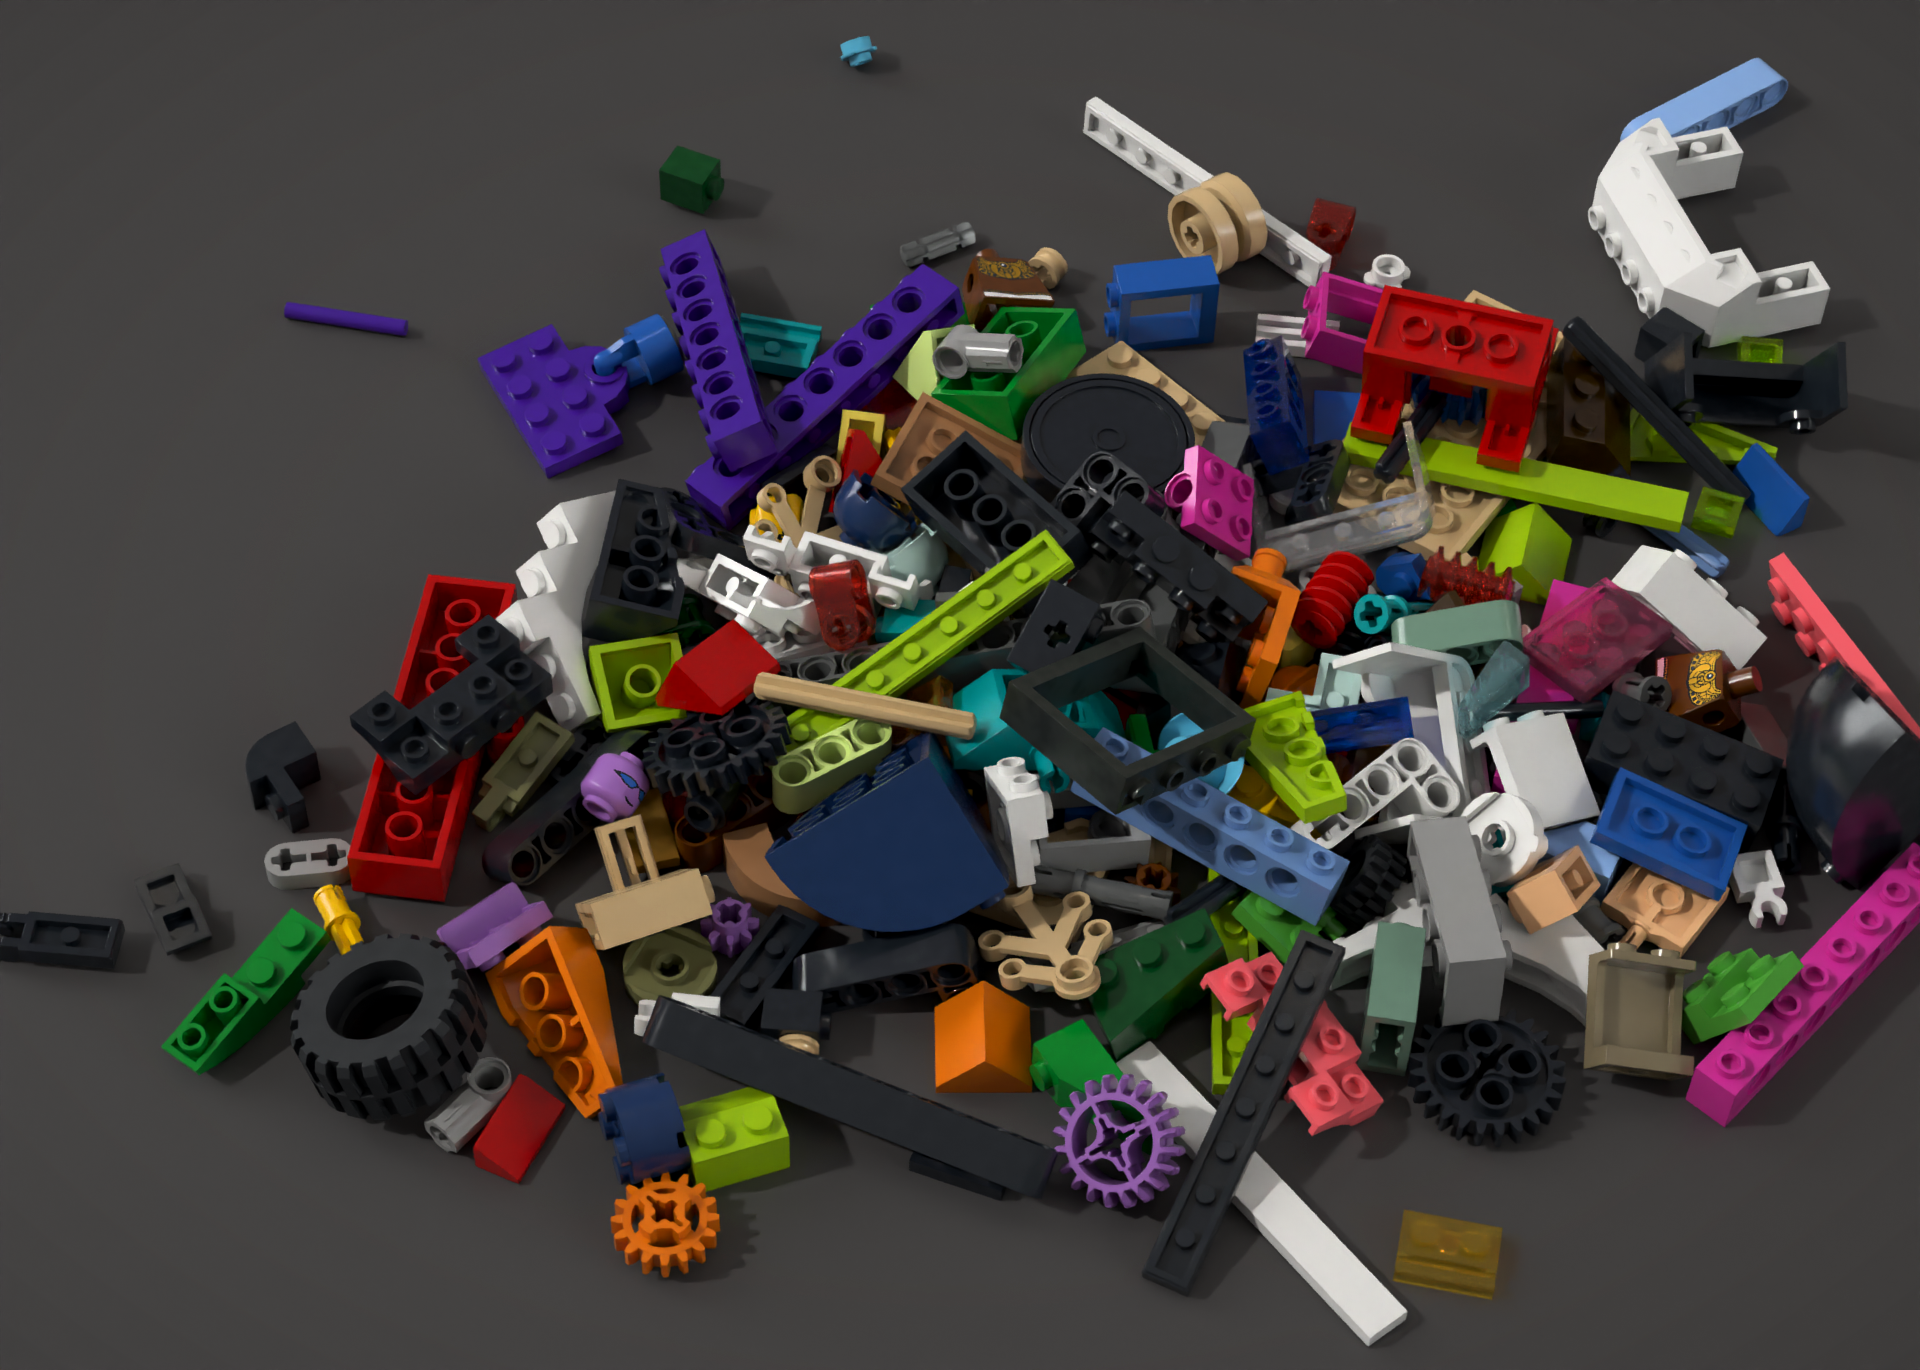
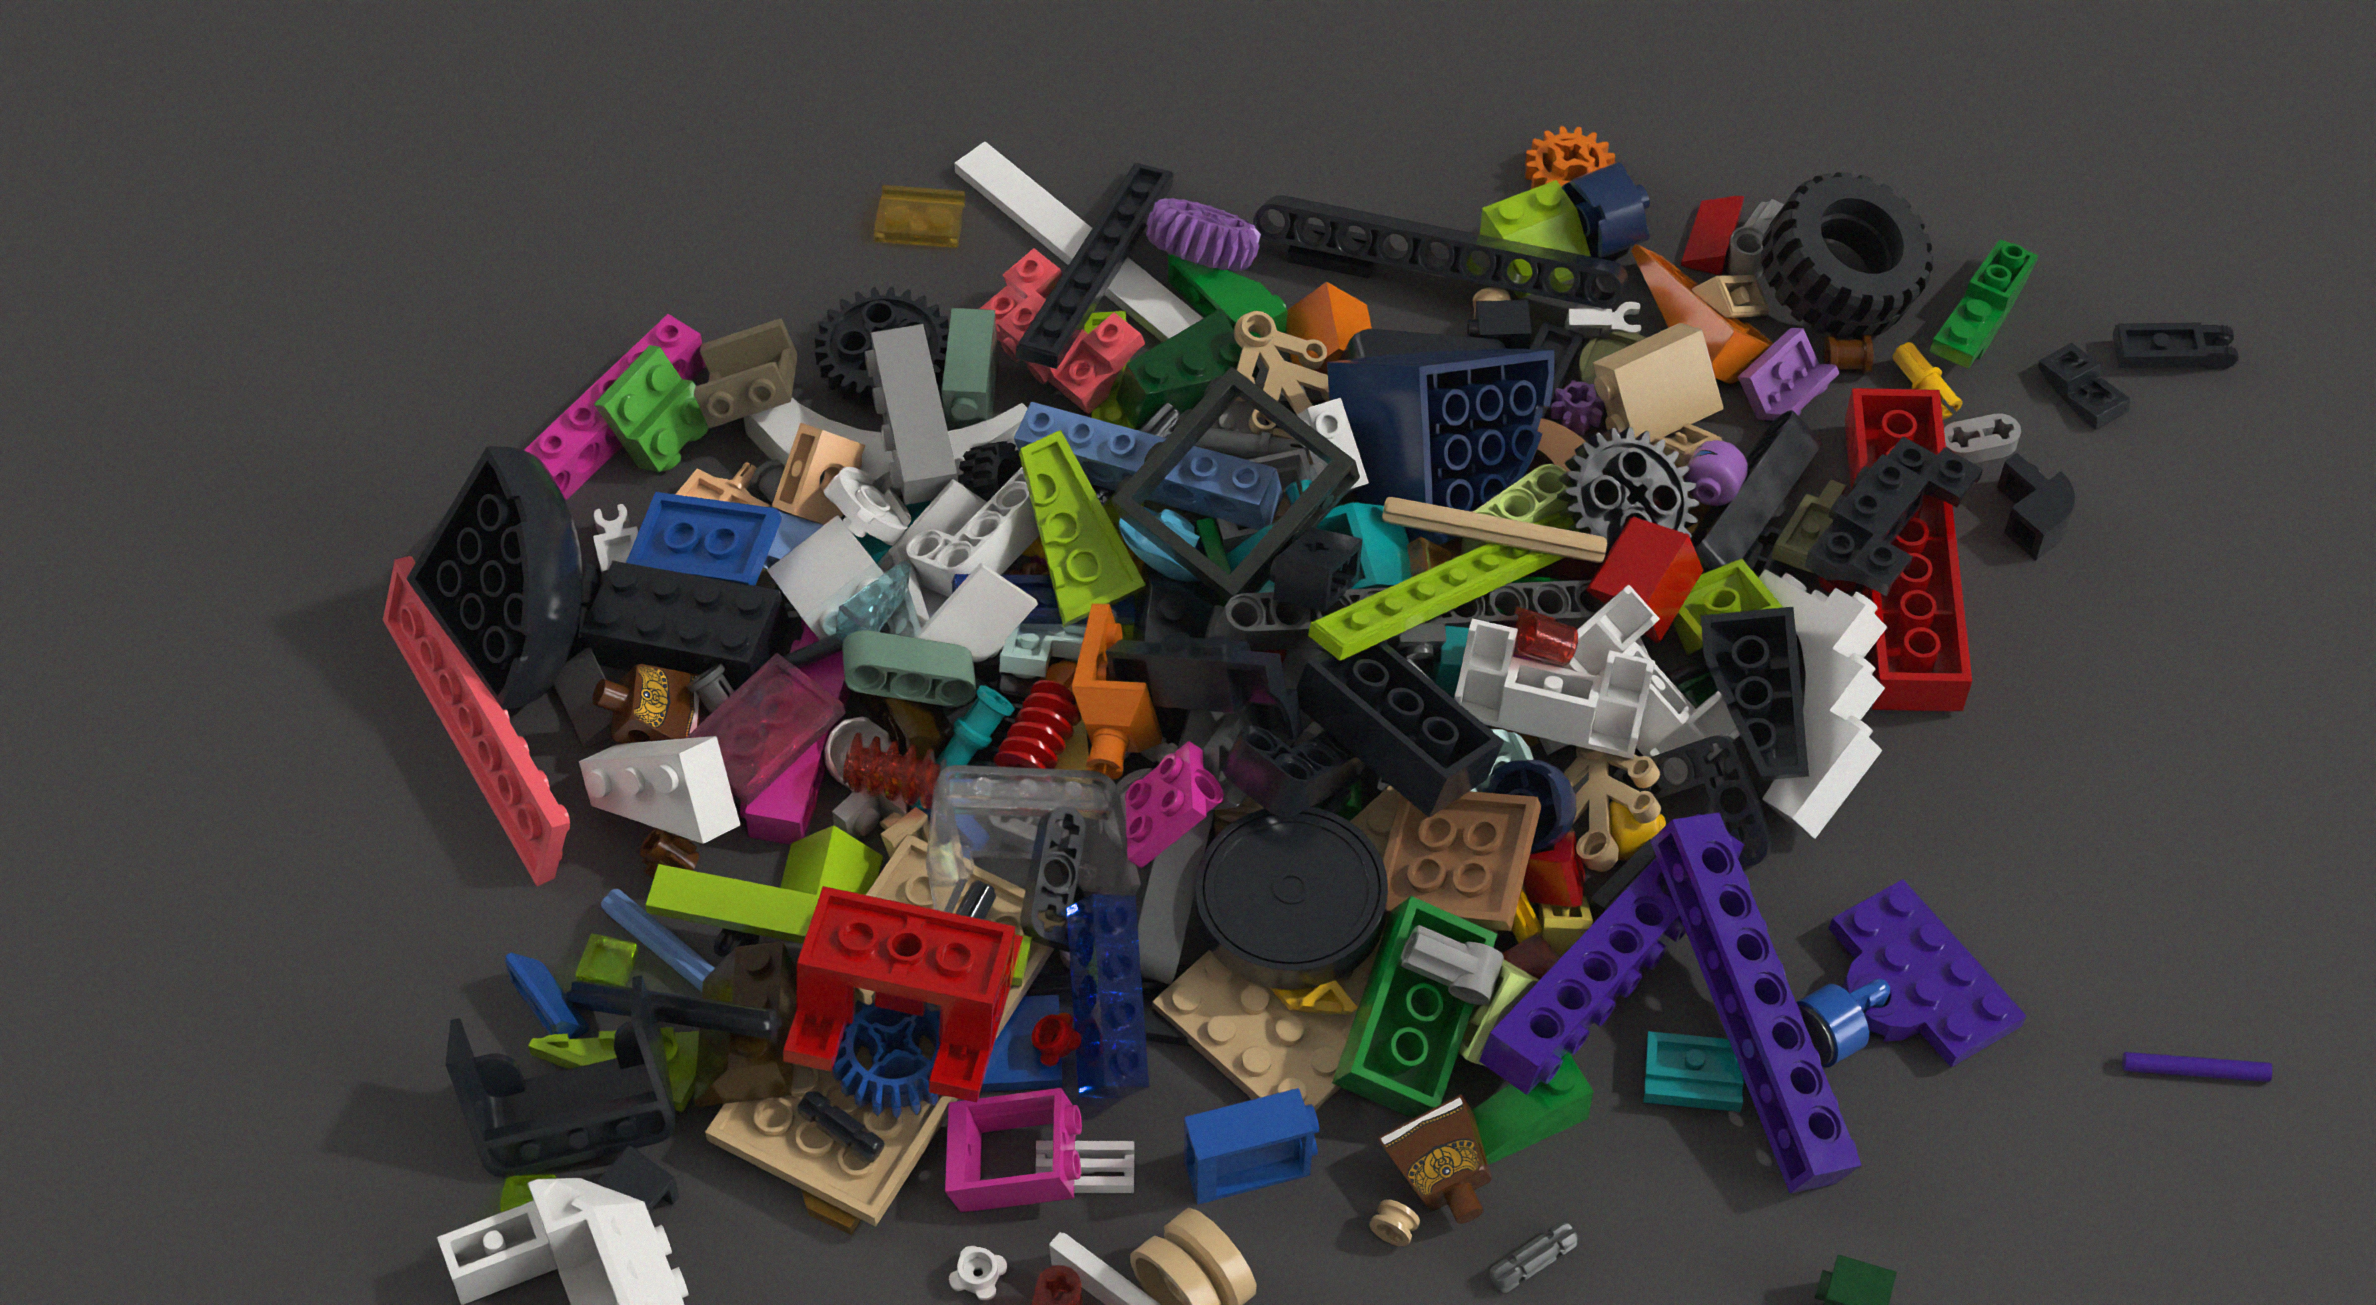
camera: 175 degrees right, 5 degrees up
none -> red plate [1031,1012,1082,1067]
none -> tan slope [1692,275,1770,318]

